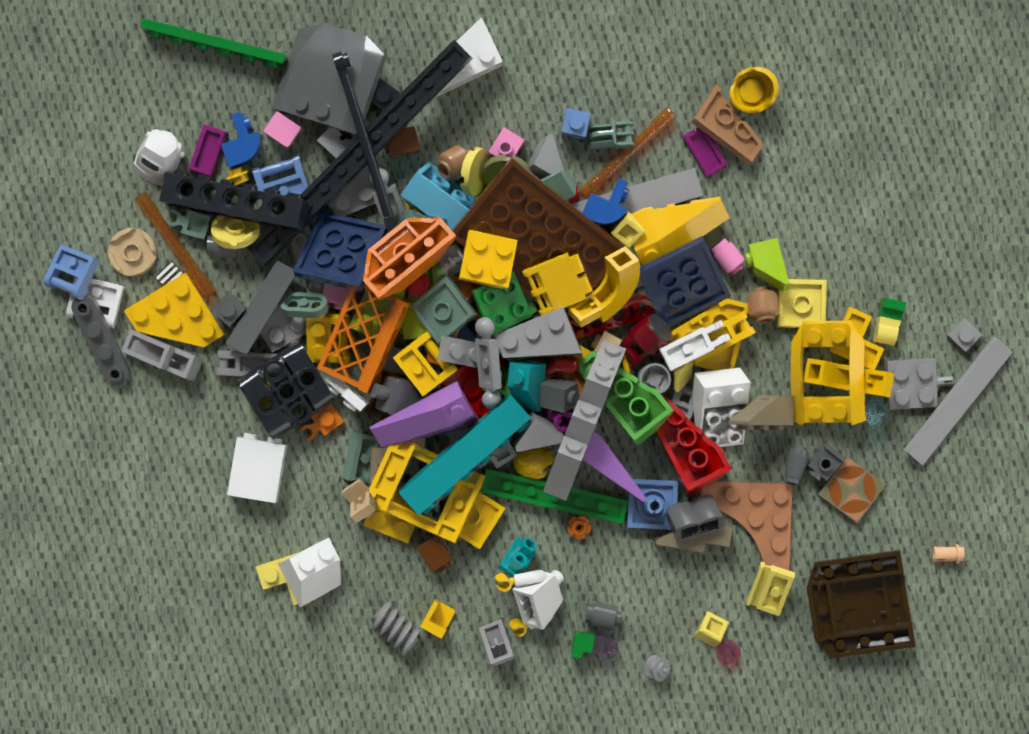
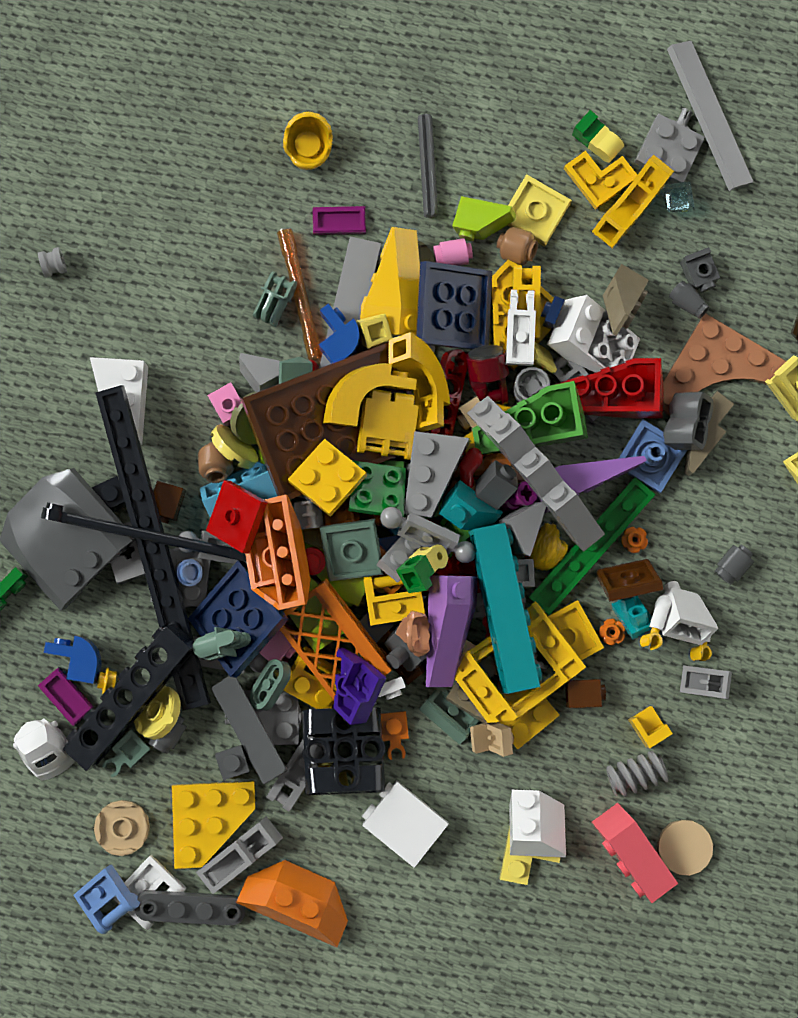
camera: 65 degrees left, 5 degrees down
clear orange piece [134,192,217,299] -> none
tile [154,260,184,286] -> none
medium blue plate [252,154,308,205] -> none
bright pink panel [263,111,303,147] -> none
medium blue brick [561,108,591,140] -> none
leg [571,630,618,659] -> none
medium nougat wing [691,84,763,165] -> none
yellow wedge [791,320,866,426] -> none
tile [818,455,886,523] -> none
light grey plate [946,318,982,352] -> none
none -> medium blue plate [175,559,203,587]
none -> sand green arm [192,627,251,661]
none -> red plate [206,480,268,554]
none -> orange wedge [236,860,348,948]
none -> yellow arch [323,363,417,427]
none -> dark purple slope [334,648,386,725]
none -> green leg [396,544,448,593]
none -> nougat piece [396,611,431,657]
none -> dark grey axle [418,114,438,218]
none -> dark blue plate [541,296,565,330]
none -> coral wedge [592,803,678,903]
none -> reddish brown plate [596,559,663,602]
none -> orange plate [599,618,626,645]
none -> tan tile [658,820,713,876]

